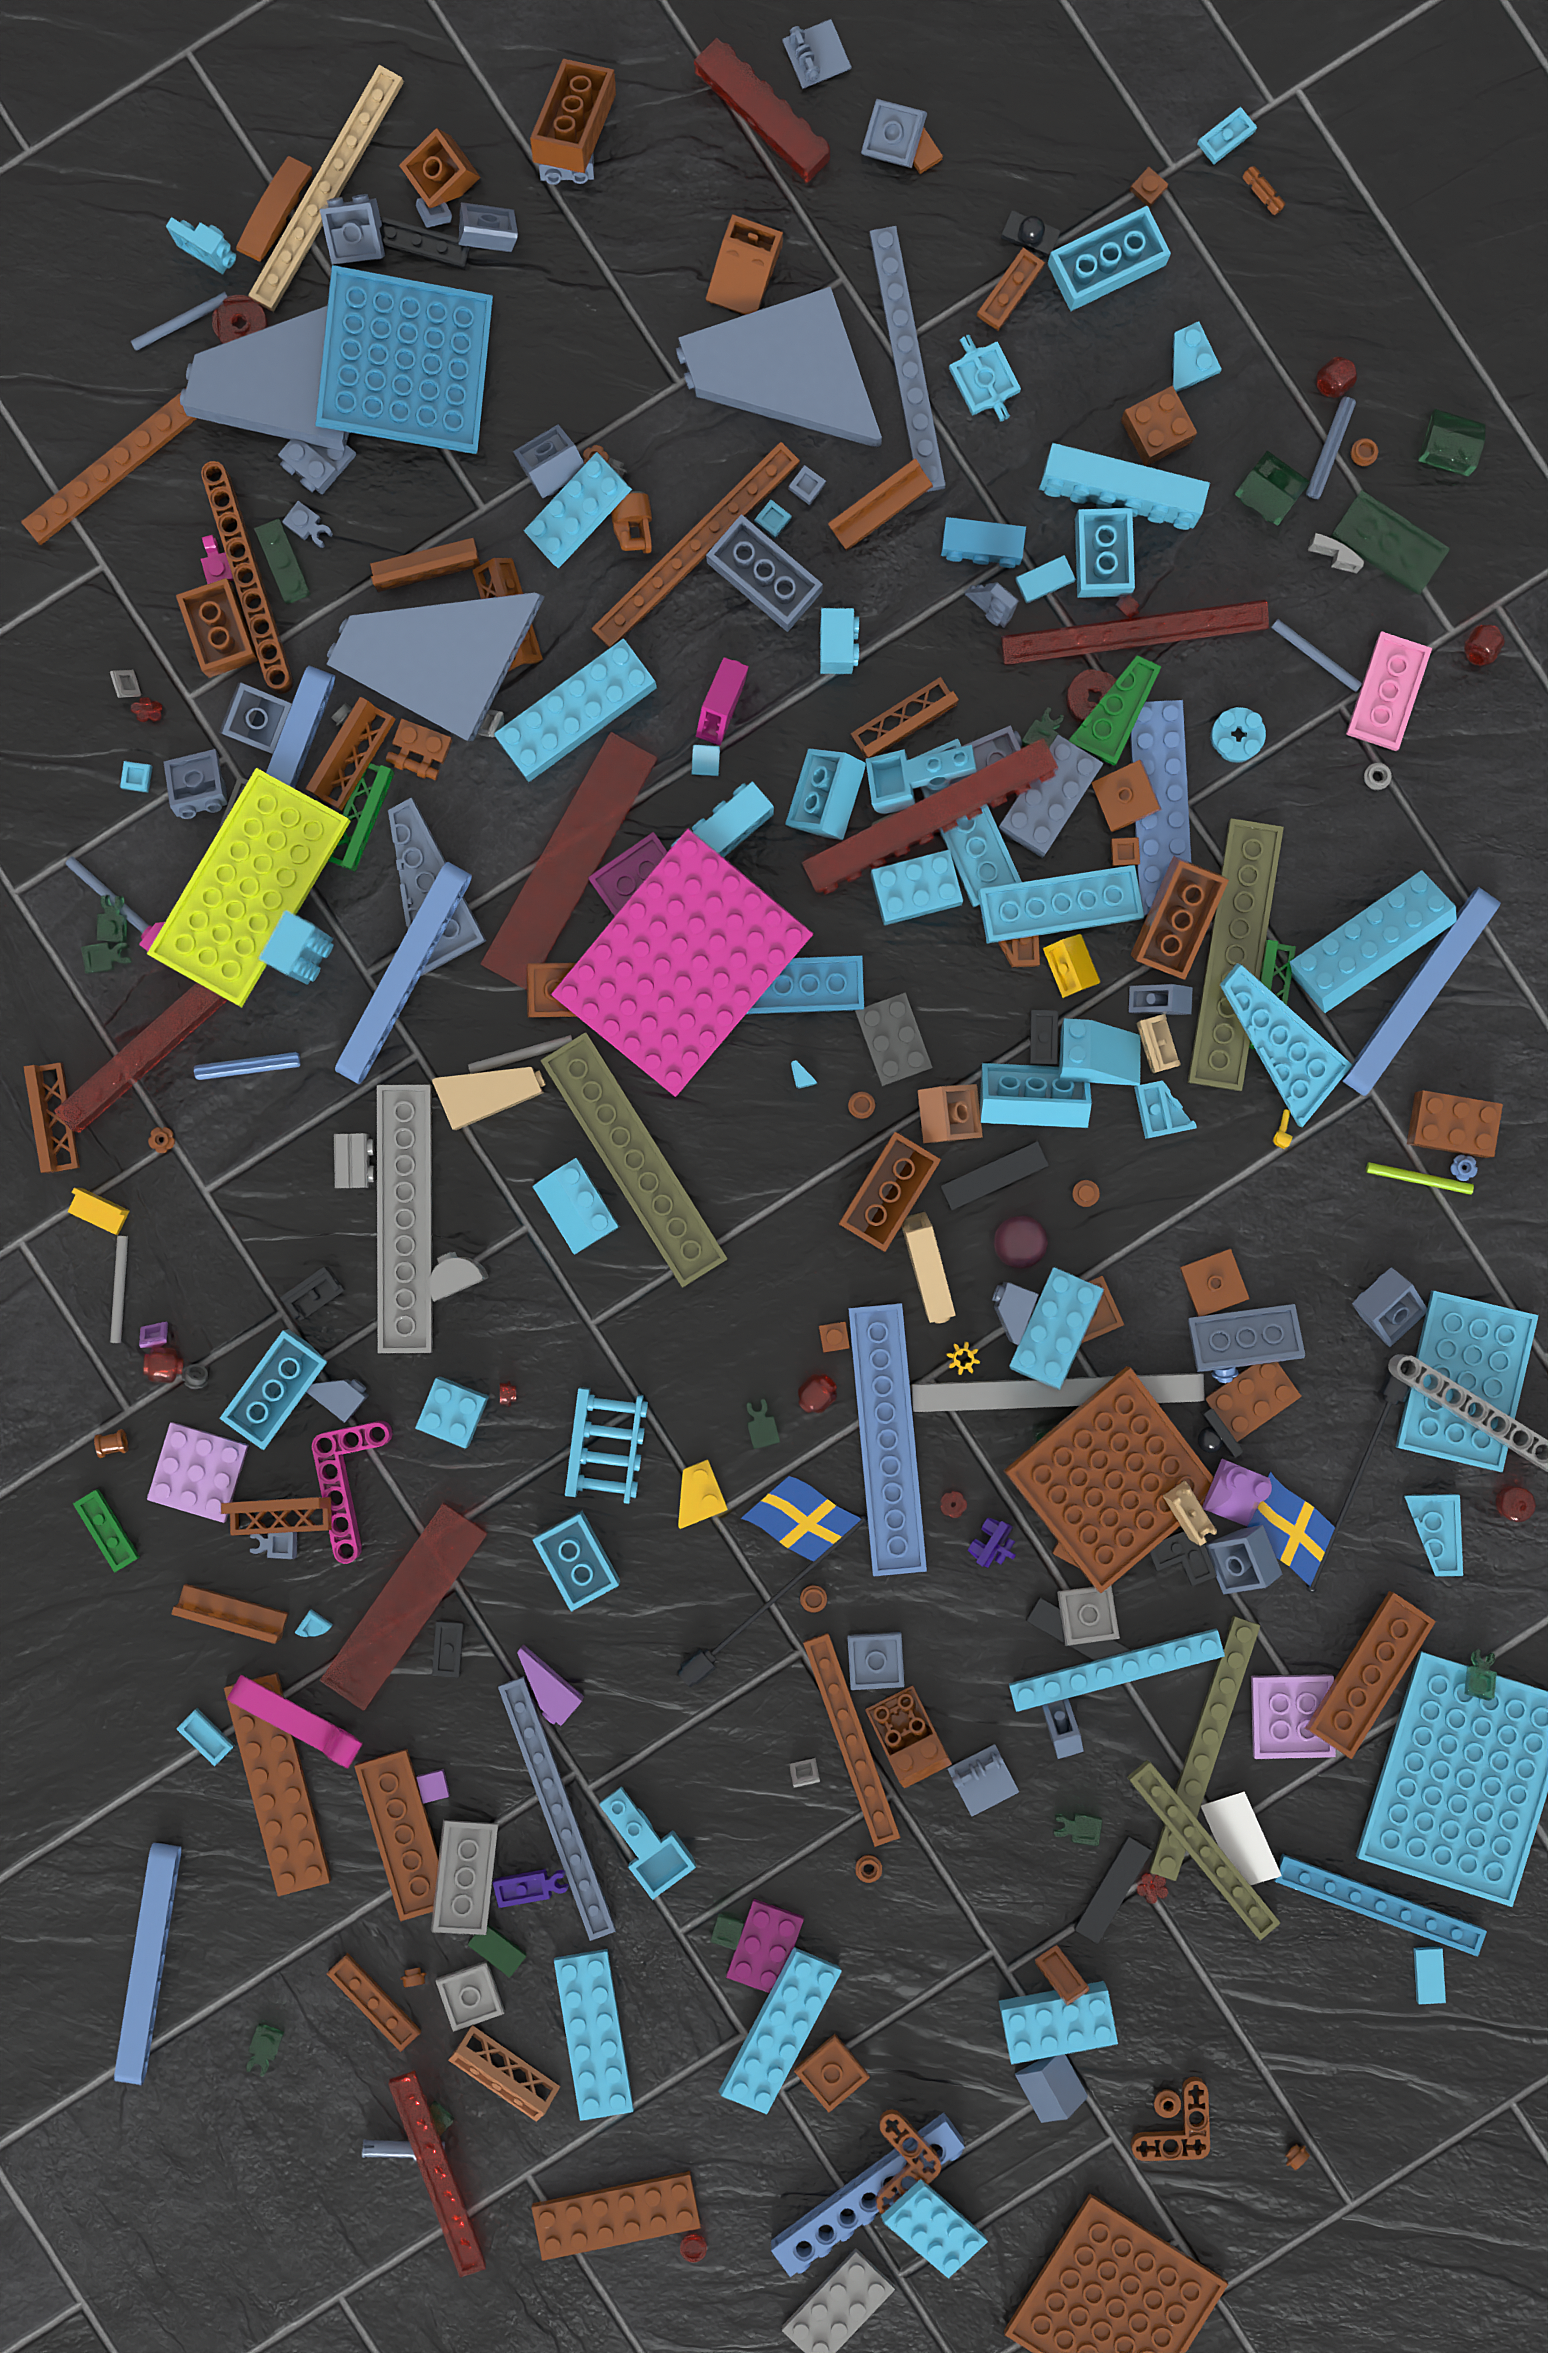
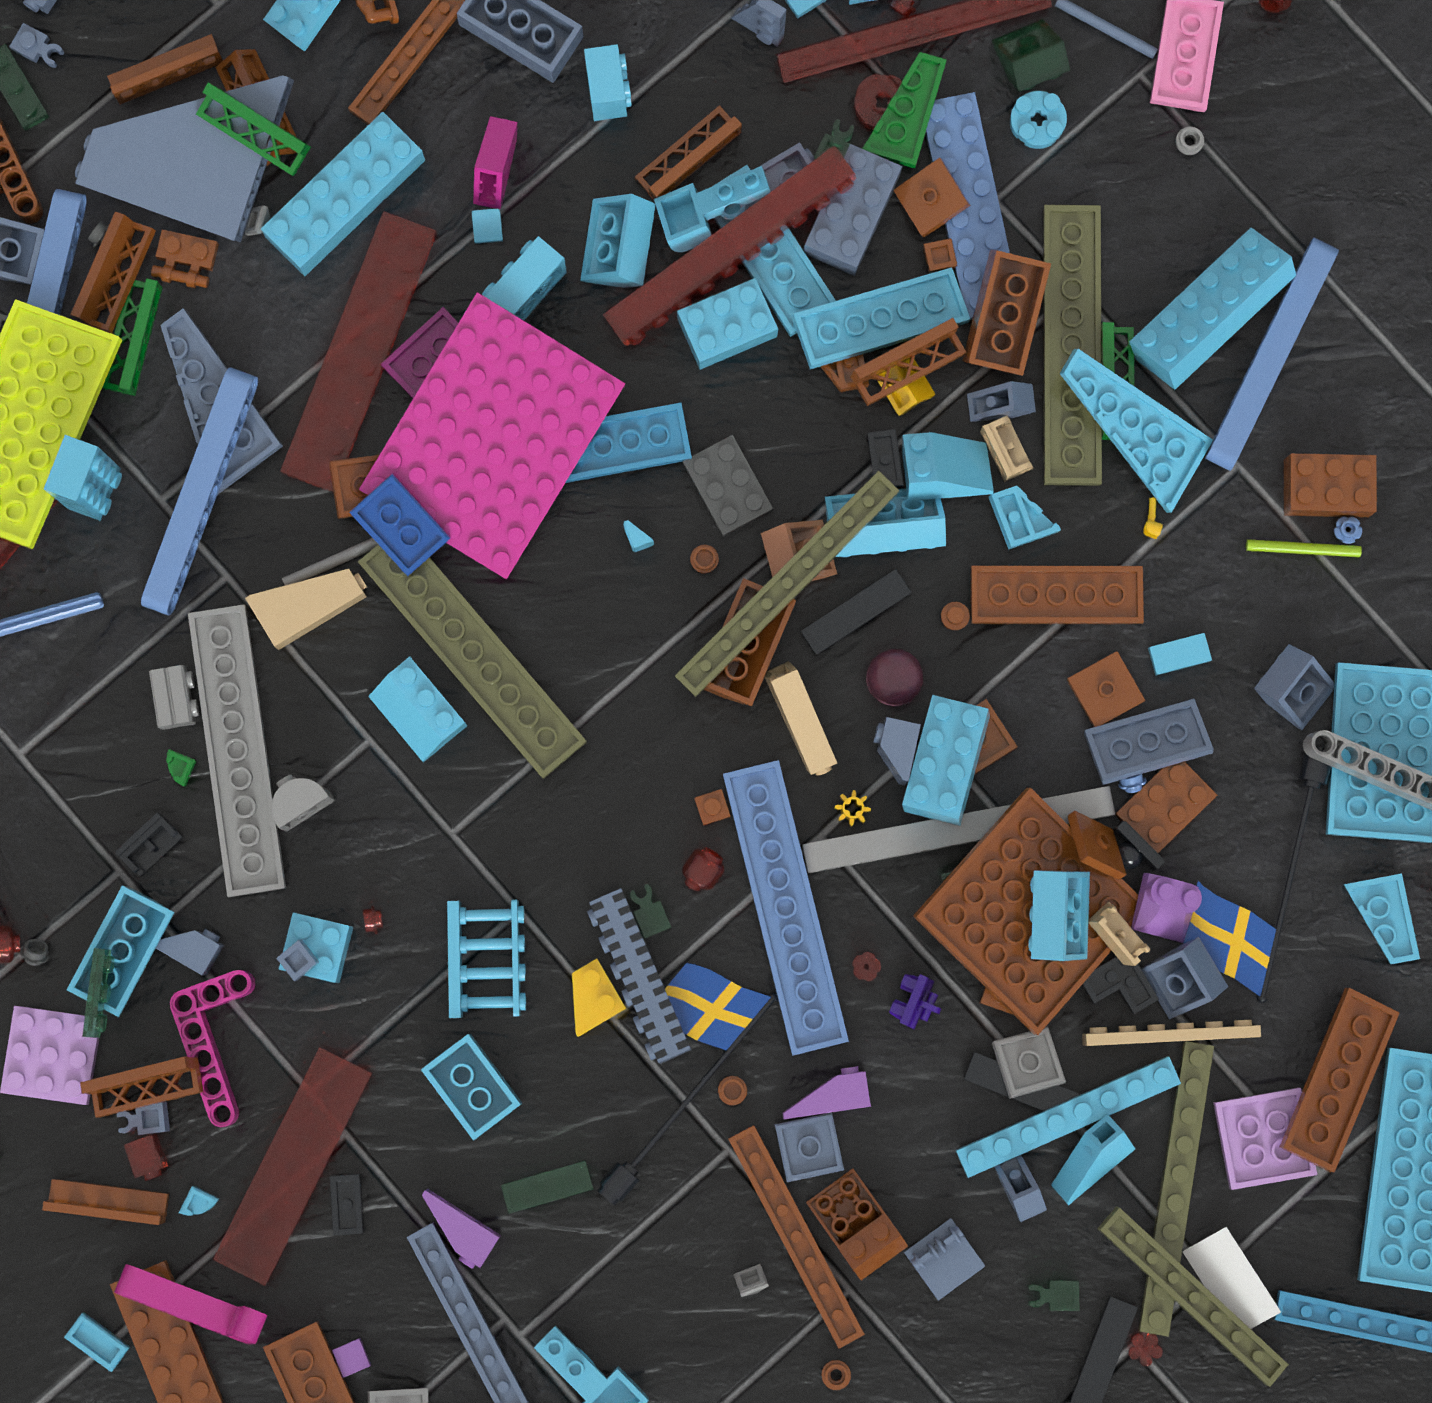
camera: 15 degrees left, 5 degrees down
none -> clear green plate [82,948,114,1038]
none -> clear red brick [124,1133,168,1181]
none -> green tile [166,749,197,787]
none -> green fence [196,83,311,176]
none -> sand blue plate [276,939,319,981]
none -> blue tile [349,474,451,576]
none -> clear green plate [501,1160,594,1214]
none -> sand blue brick [587,888,691,1064]
none -> olive plate [675,471,899,697]
none -> medium lavender slope [782,1066,871,1119]
none -> dark orange fence [851,318,967,406]
none -> dark orange plate [971,566,1144,624]
none -> clear green slope [992,19,1070,92]
none -> medium azure slope [1029,870,1090,961]
none -> medium azure slope [1051,1114,1135,1205]
none -> dark orange plate [1068,810,1127,880]
none -> tan plate [1082,1020,1261,1046]
none -> medium azure tile [1148,633,1212,676]

